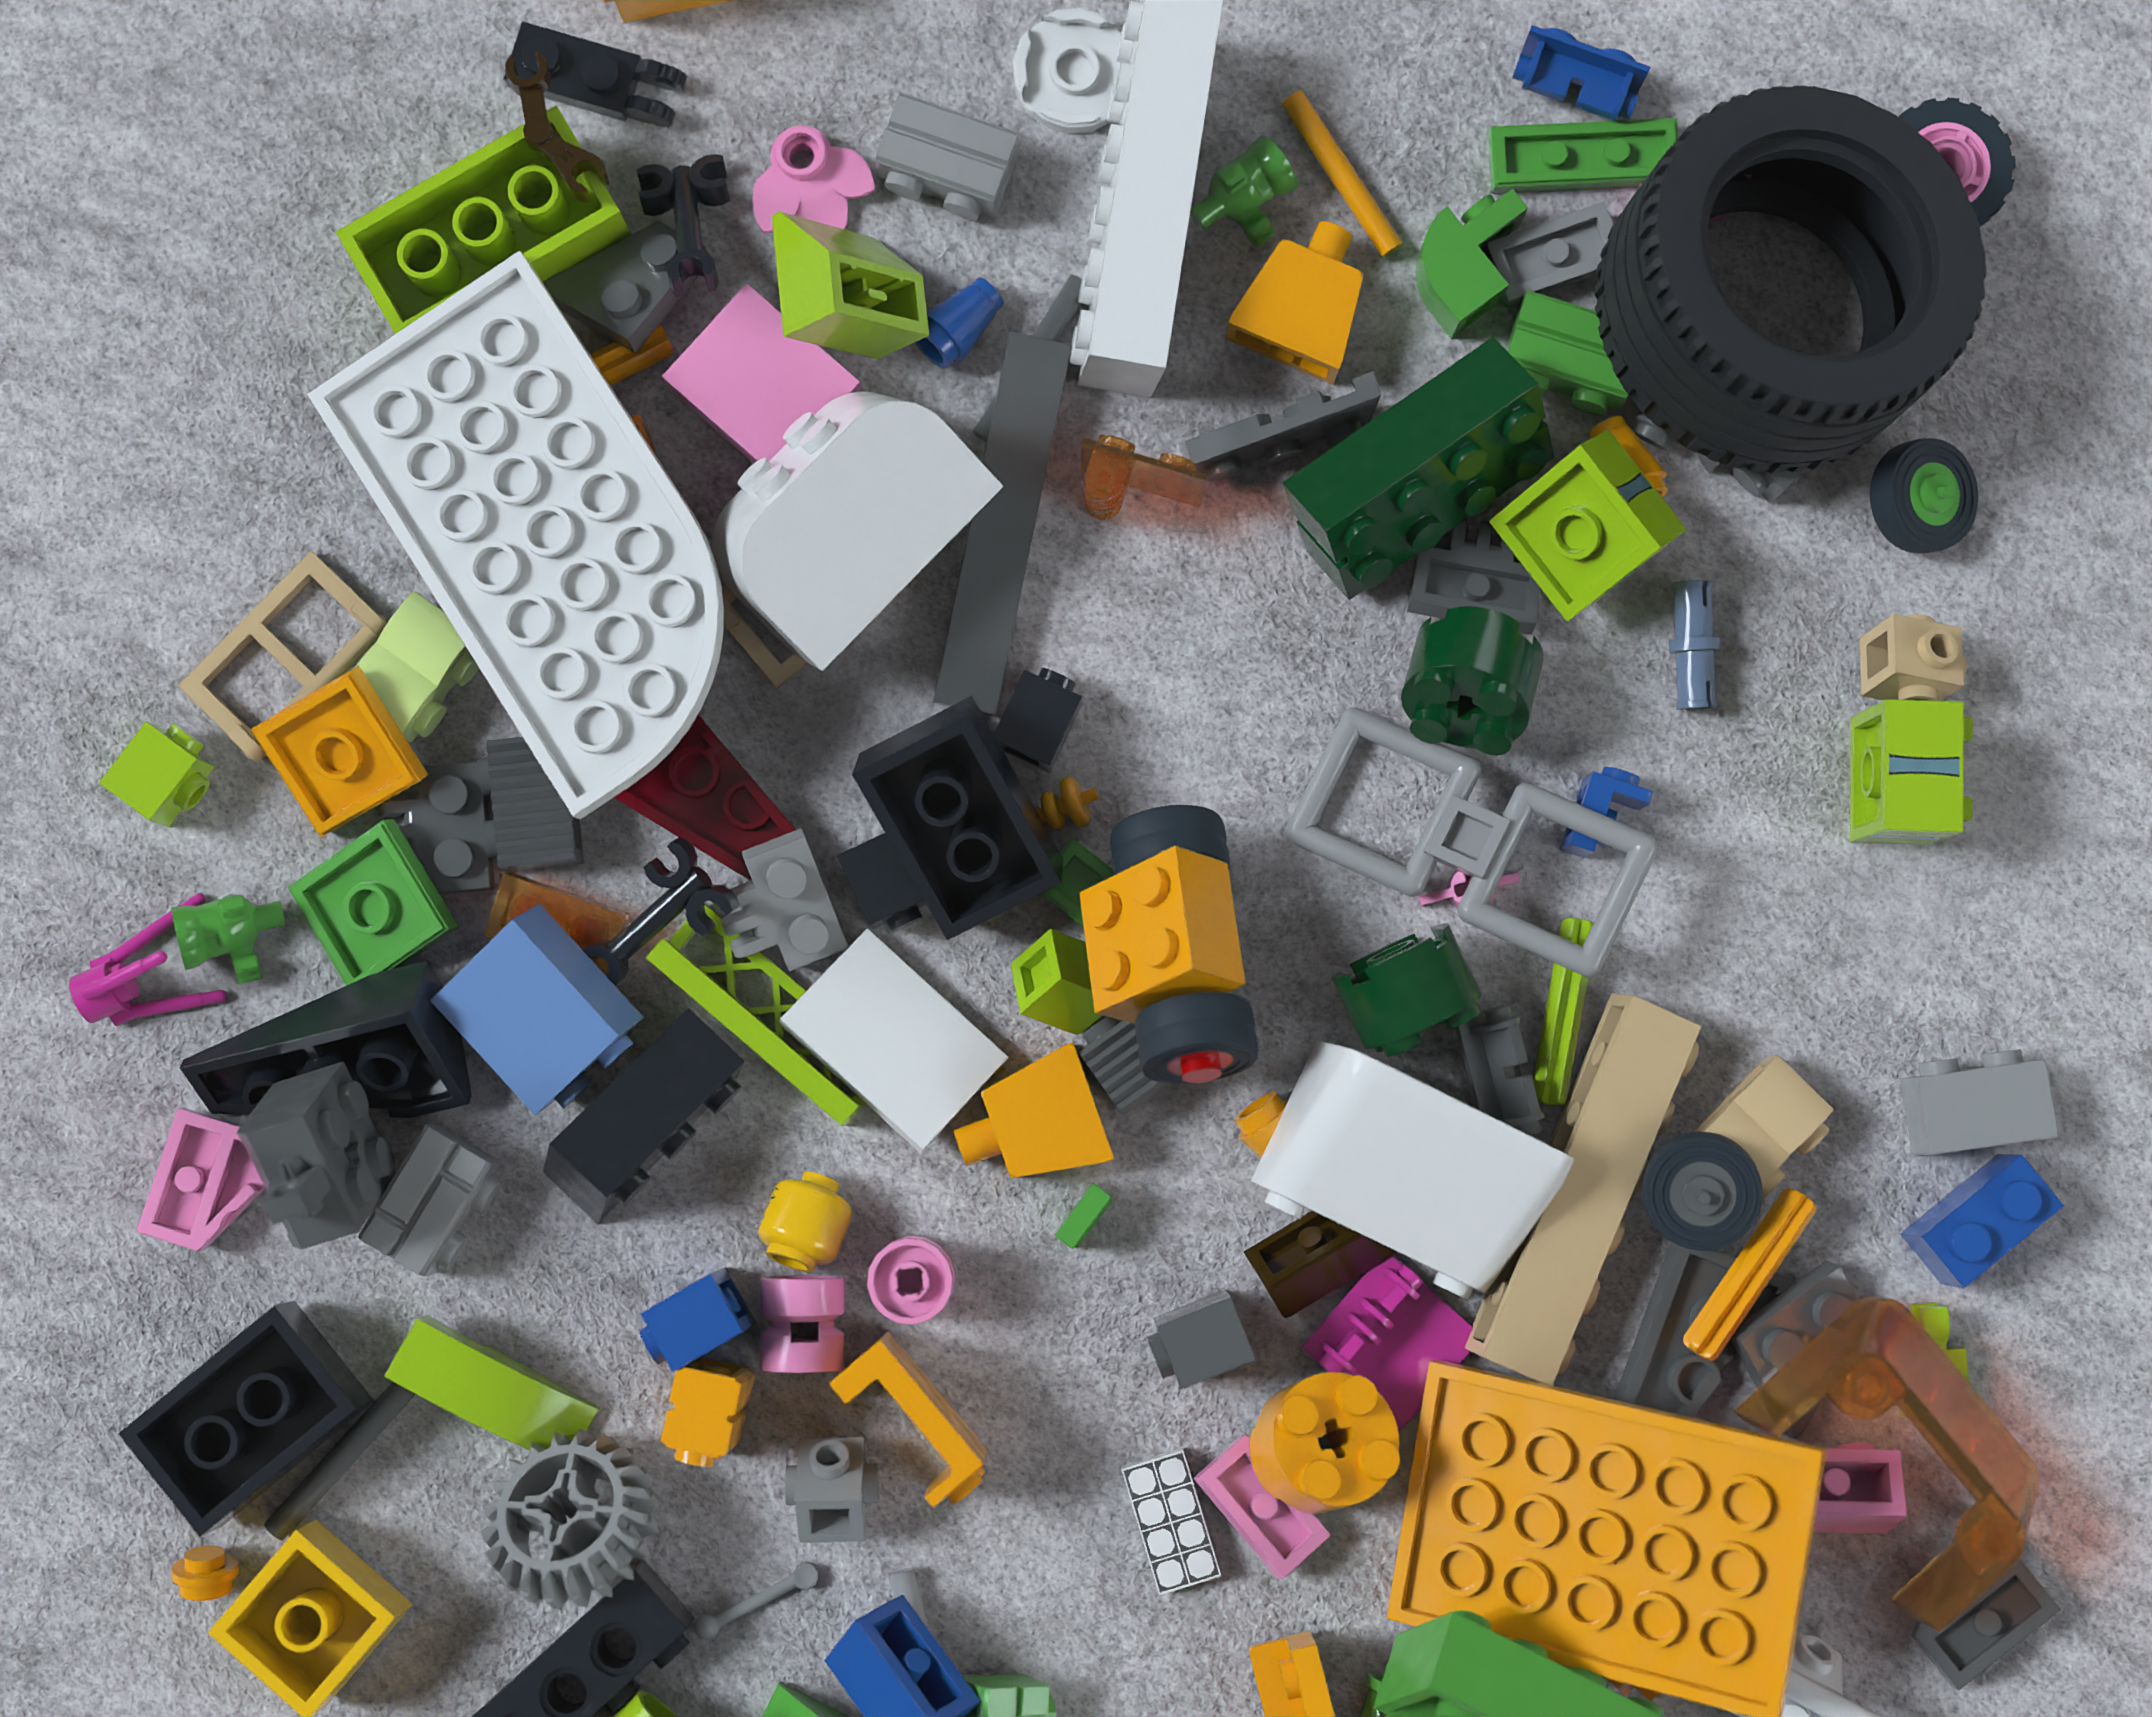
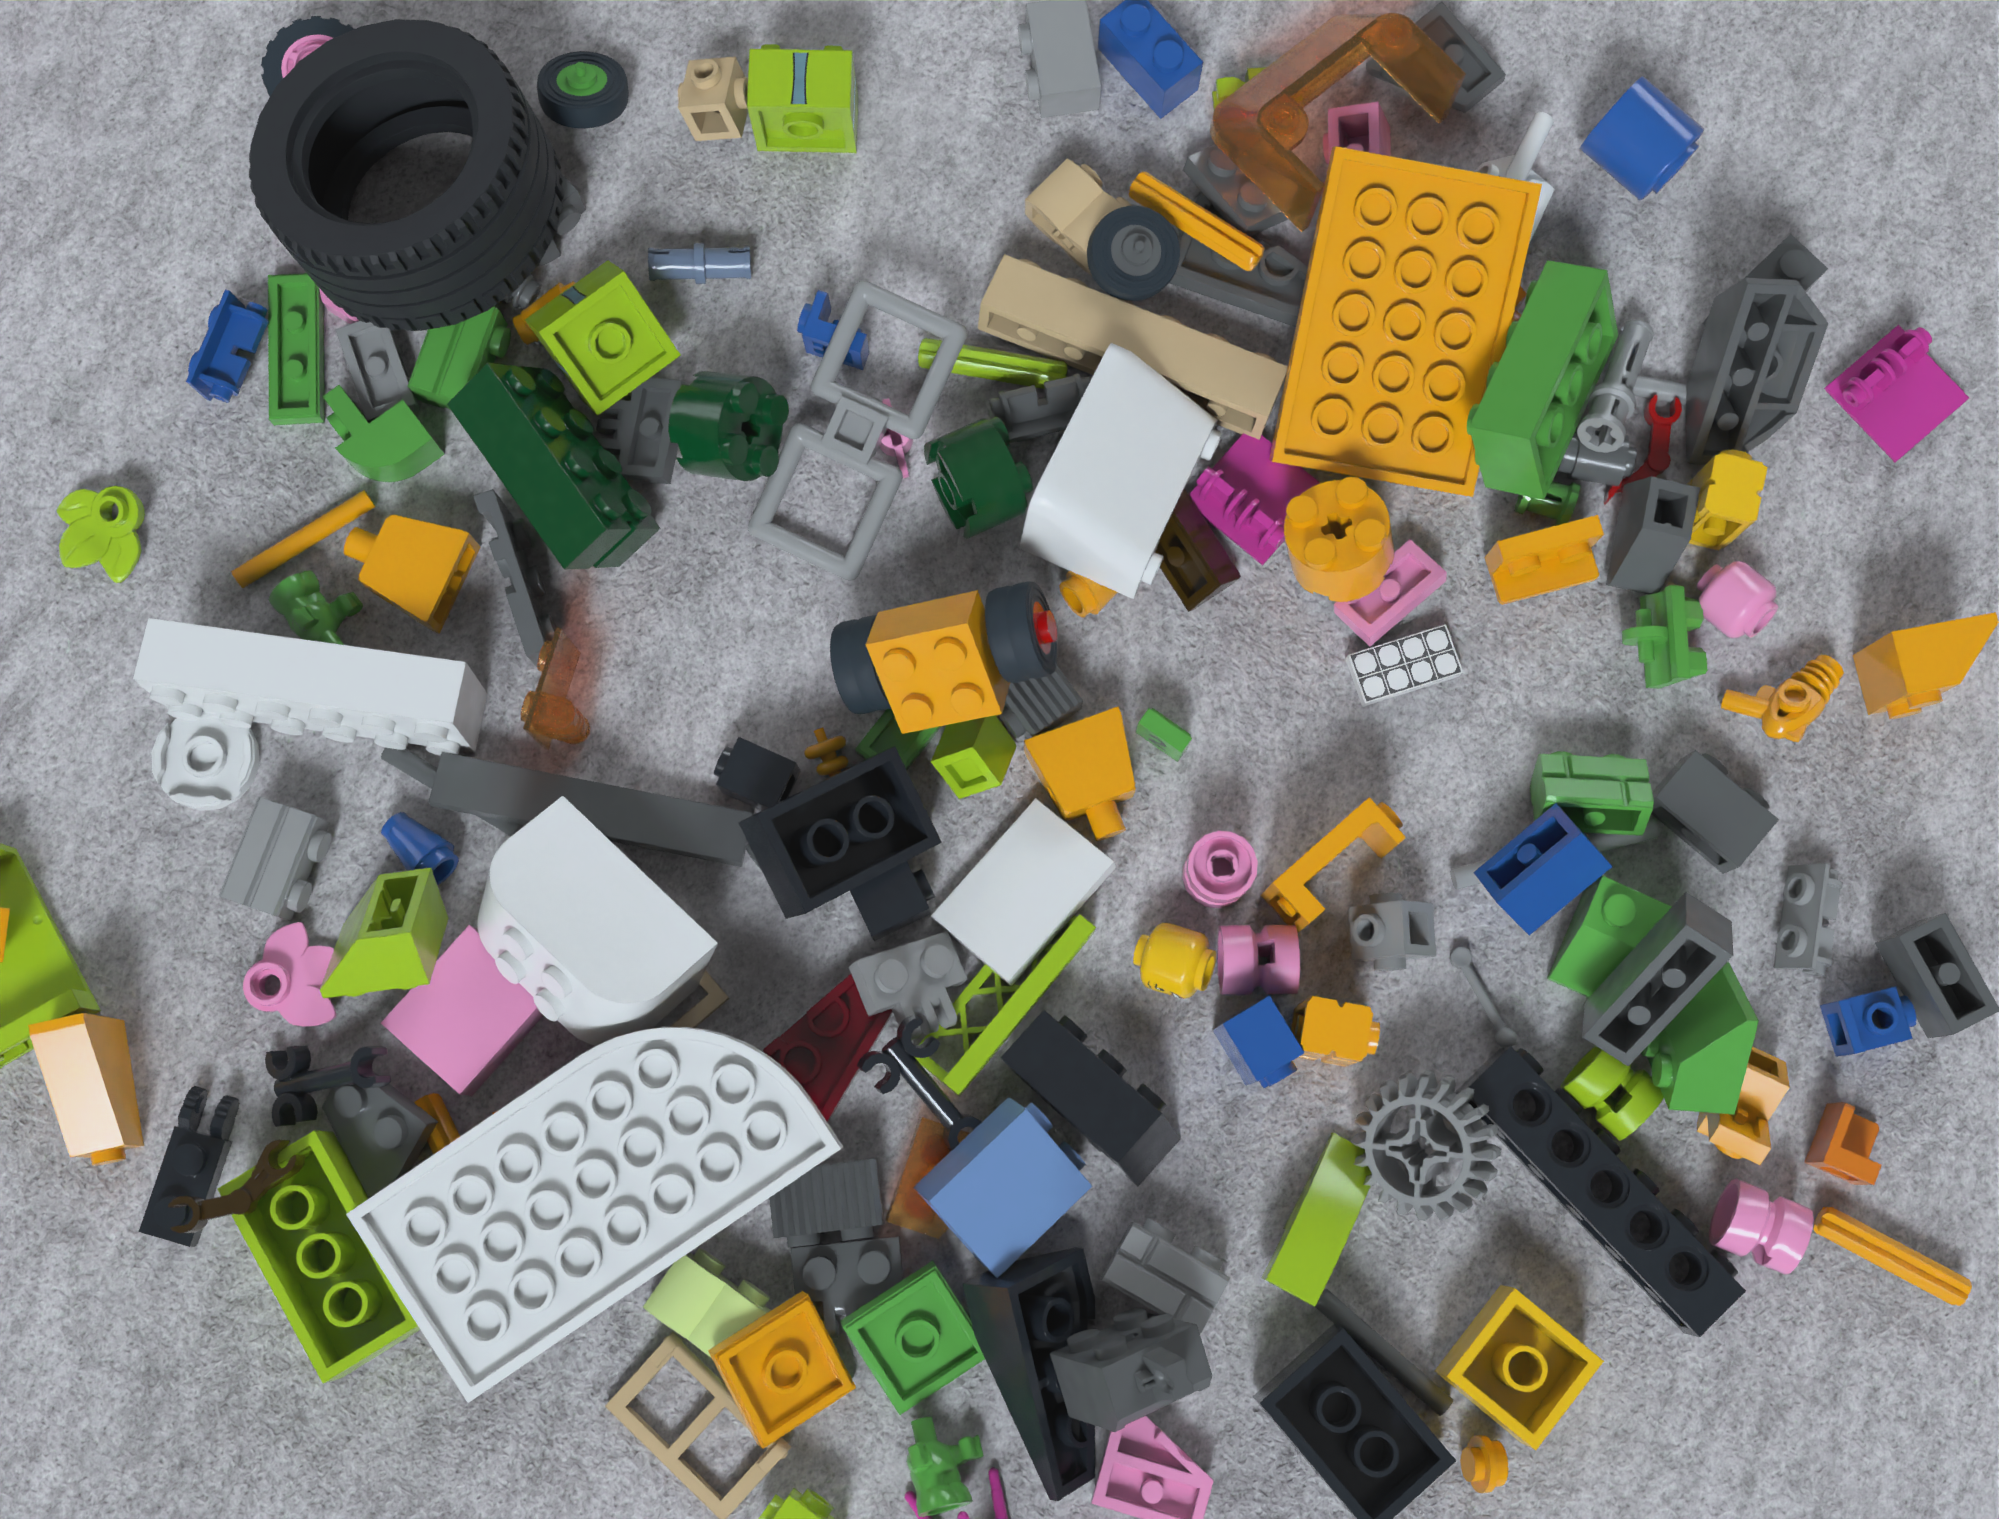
camera: 90 degrees left, 5 degrees down
dark grey brick [1147,1290,1256,1390] -> none

